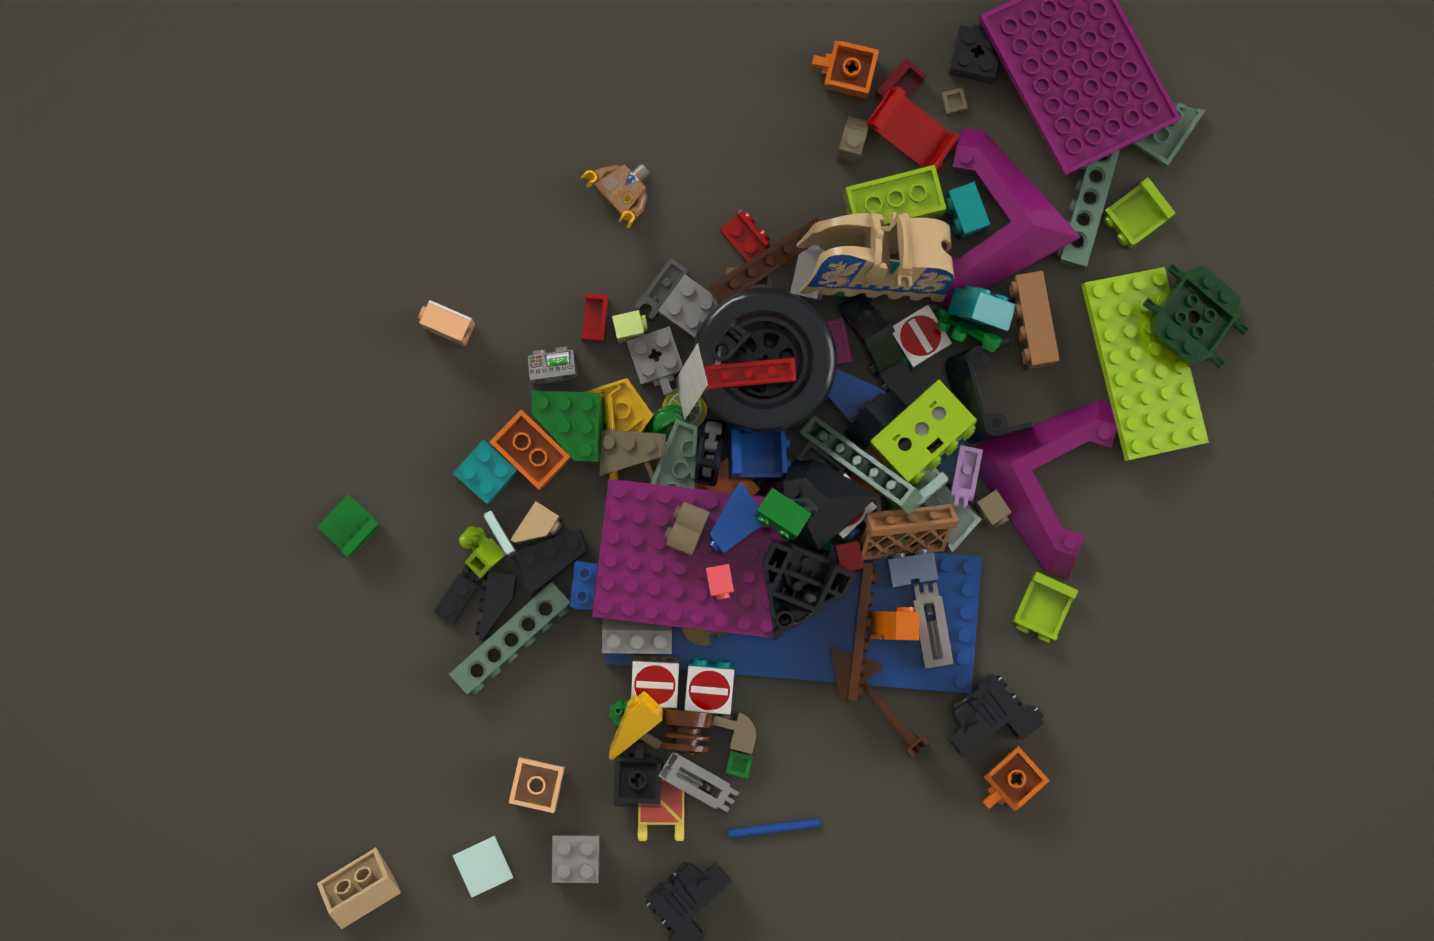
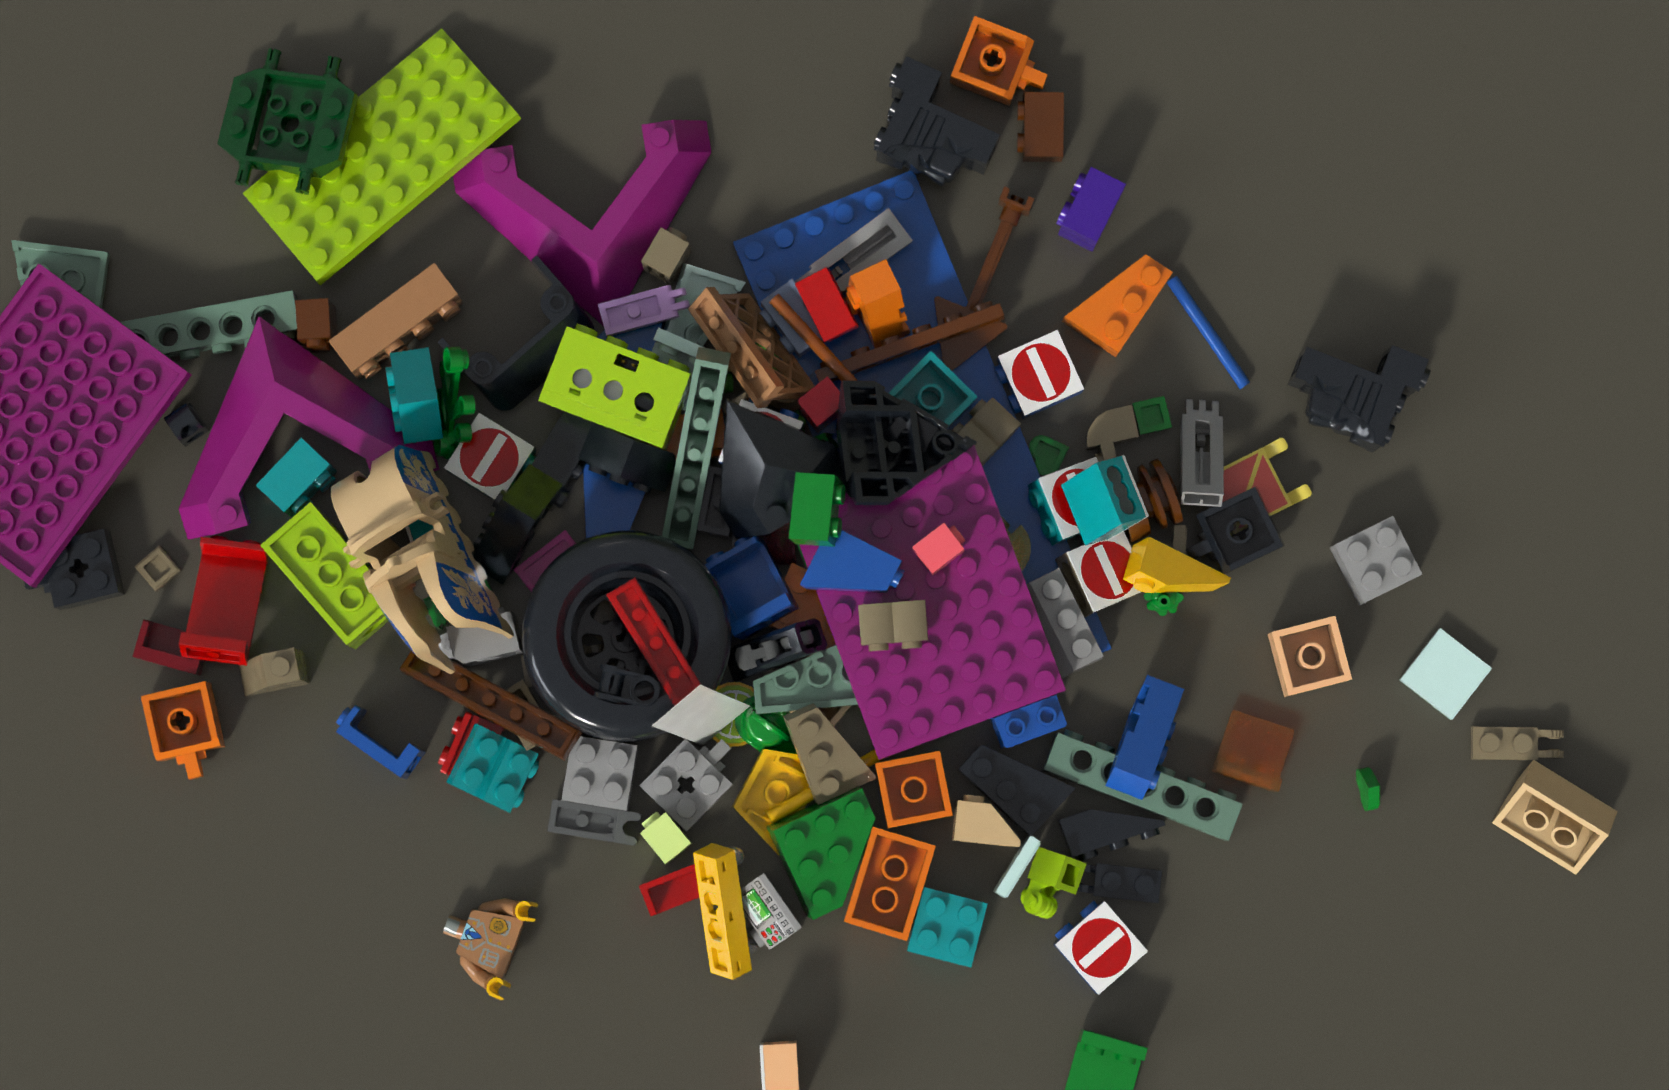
camera: 120 degrees left, 0 degrees up
lime panel [1012,572,1078,643] -> none
lime panel [1102,178,1176,249] -> none
none -> black leg [164,403,210,447]
none -> reddish brown brick [295,298,337,352]
none -> blue panel [336,705,426,779]
none -> teal plate [446,723,539,813]
none -> yellow piece [693,843,758,980]
none -> dark orange bar [769,294,858,382]
none -> red hinge [794,267,859,342]
none -> orange brick [875,751,953,829]
none -> teal brick [889,351,978,428]
none -> dark tan brick [951,397,1021,466]
none -> piece [994,330,1084,419]
none -> reddish brown brick [1017,92,1064,162]
none -> green tile [1029,435,1069,477]
none -> piece [1053,901,1148,995]
none -> dark purple brick [1056,167,1126,252]
none -> teal piece [1061,455,1149,546]
none -> orange wedge [1062,254,1173,358]
none -> blue wedge [1105,675,1184,800]
none -> clear orange bracket [1212,710,1294,792]
none -> green tile [1356,767,1380,811]
none -> dark tan hinge [1471,726,1564,761]

